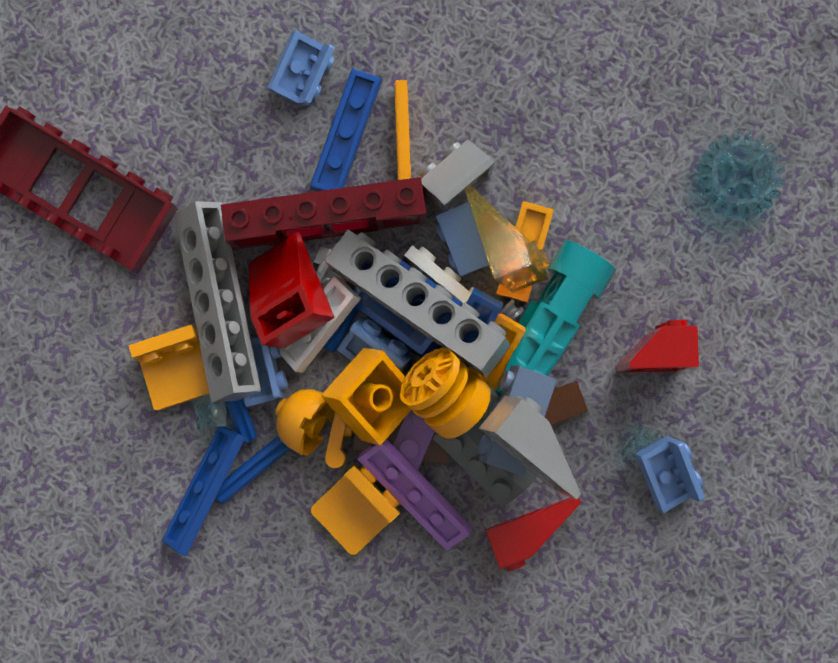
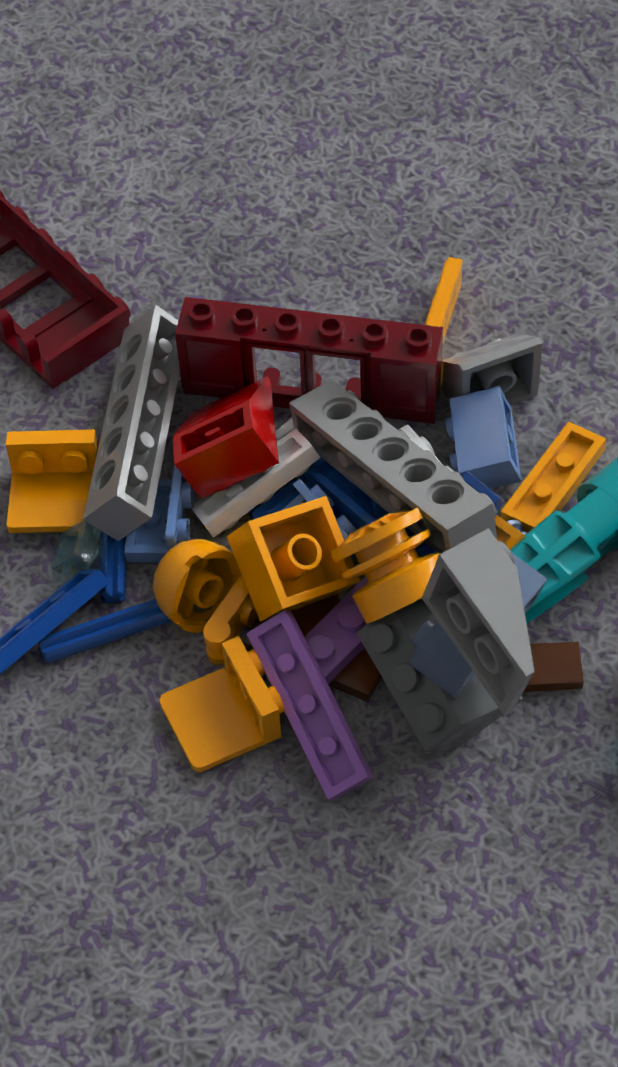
camera: 20 degrees right, 30 degrees down
medium blue bracket [266,30,335,106] -> none
blue tile [310,68,382,191] -> none
clear yellow slope [465,186,550,293] -> none
red slope [485,497,581,571] -> none

